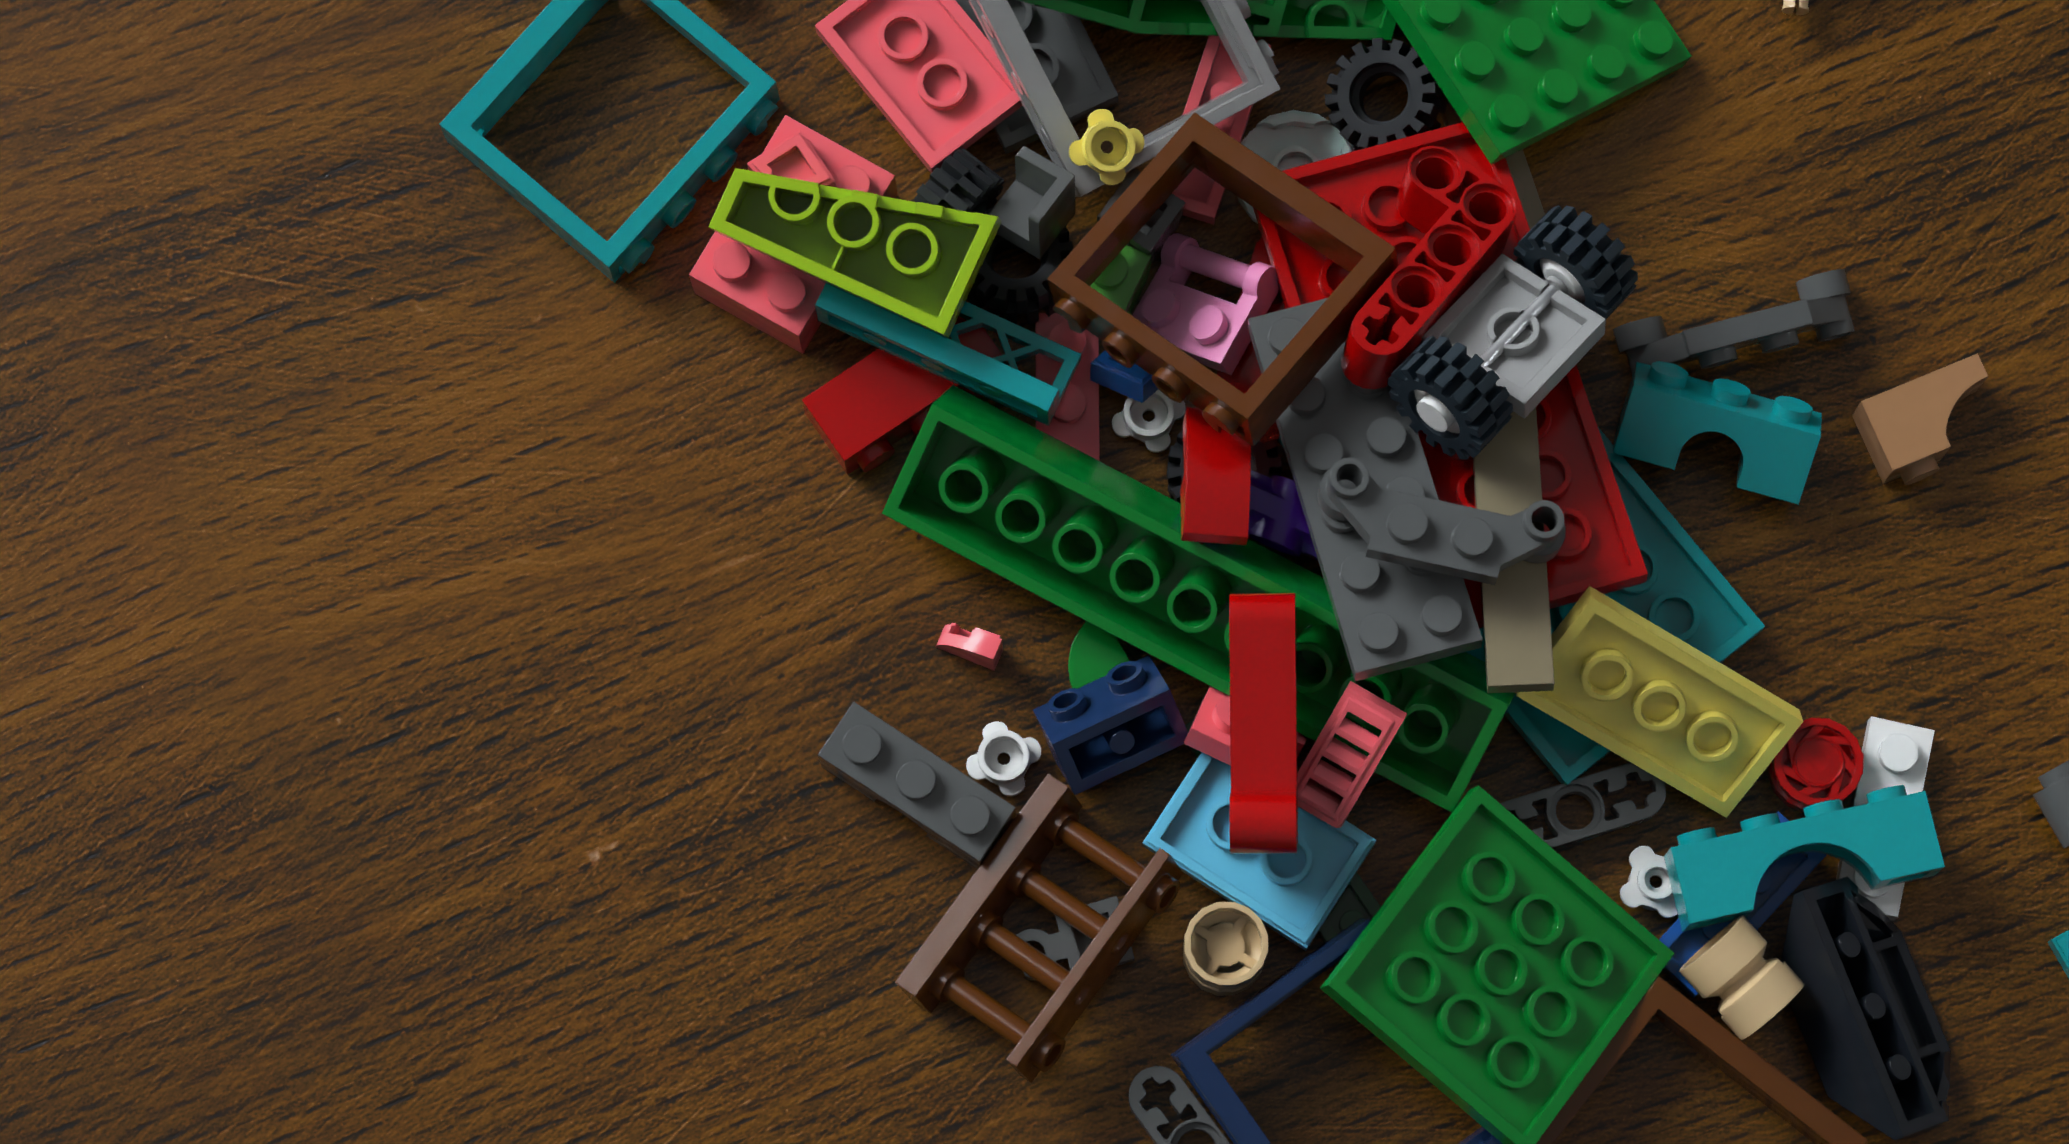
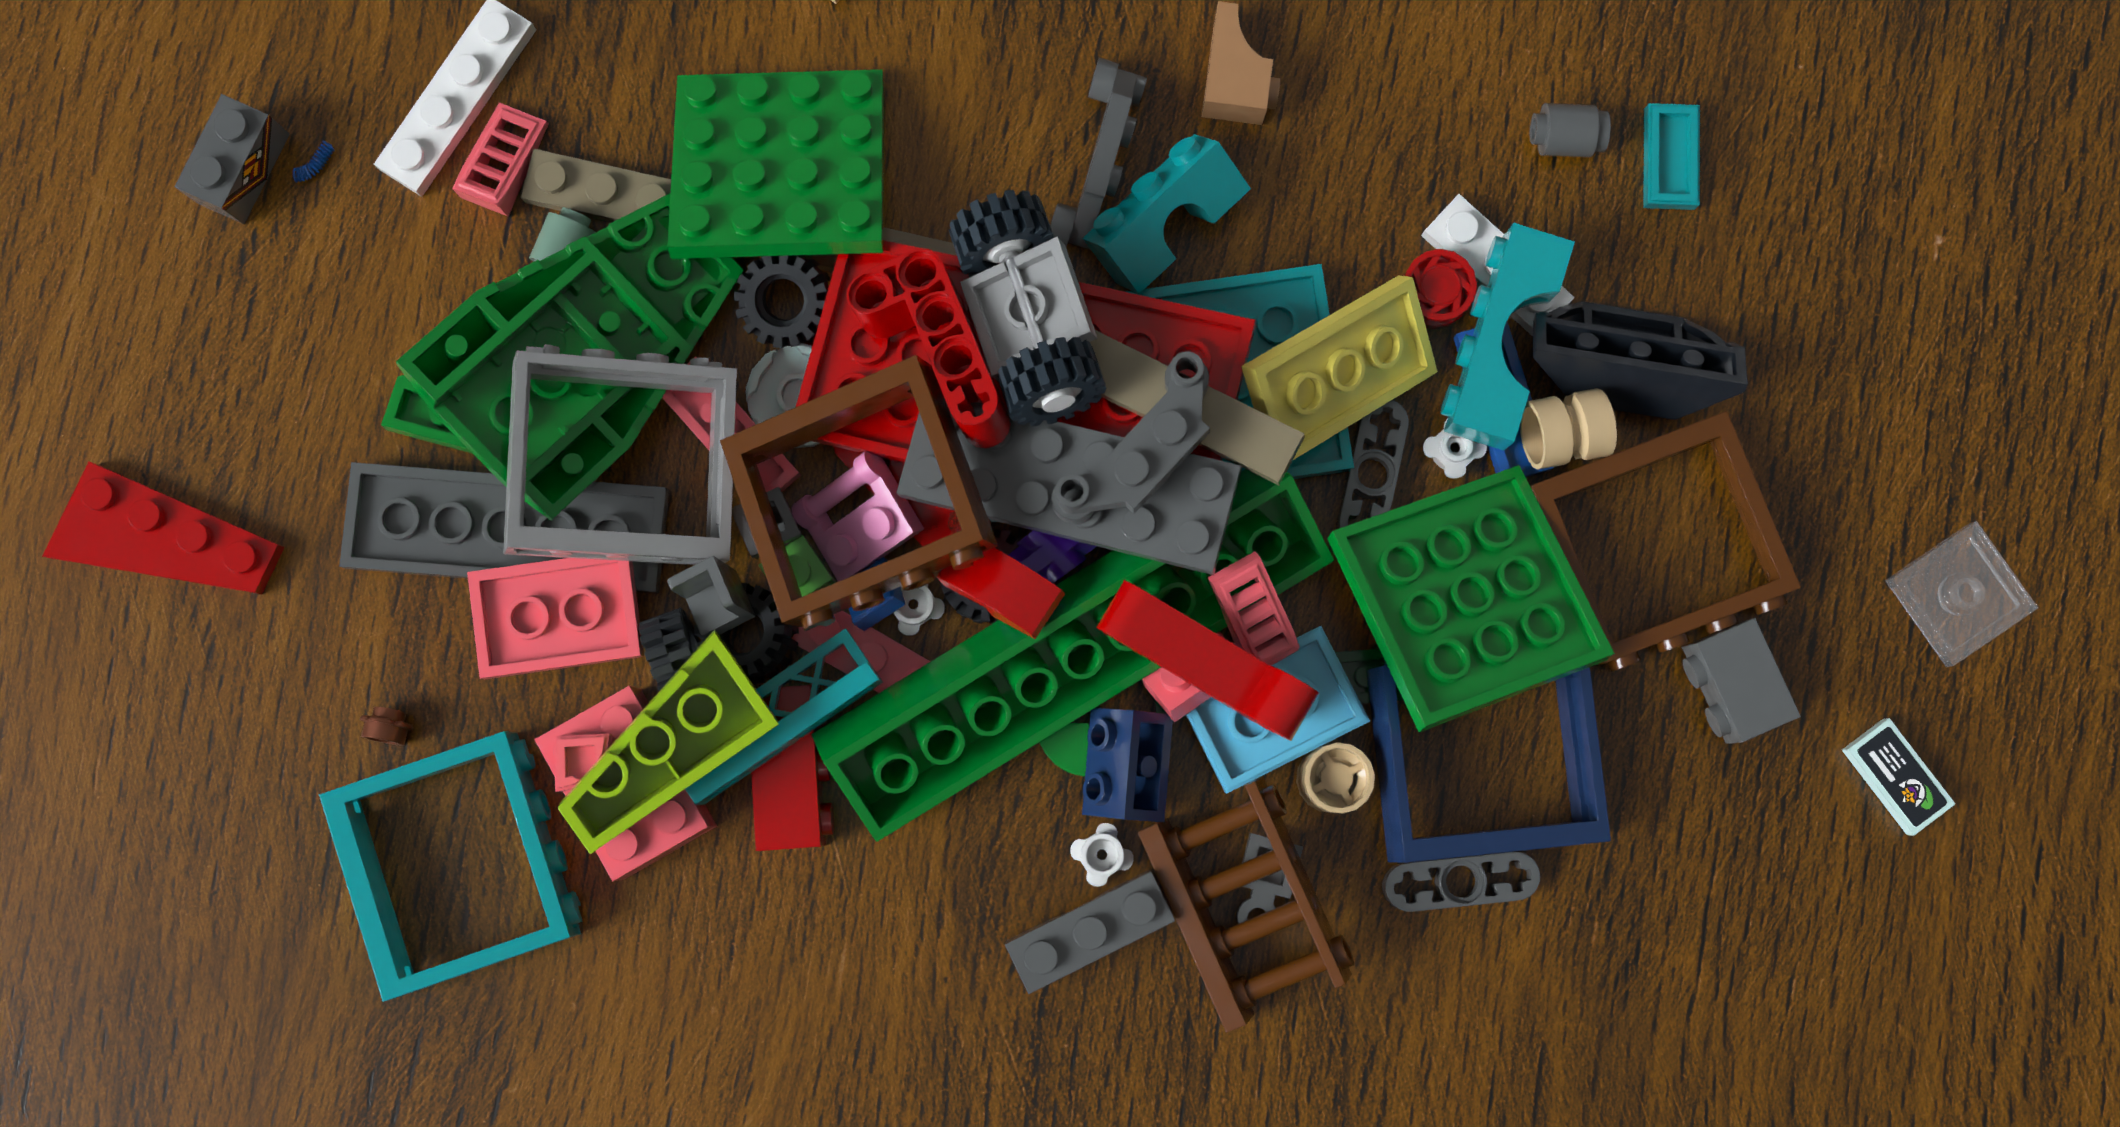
camera: 65 degrees left, 5 degrees up
coral tile [936,623,1003,671] -> none
light yellow plate [1069,109,1144,185] -> none

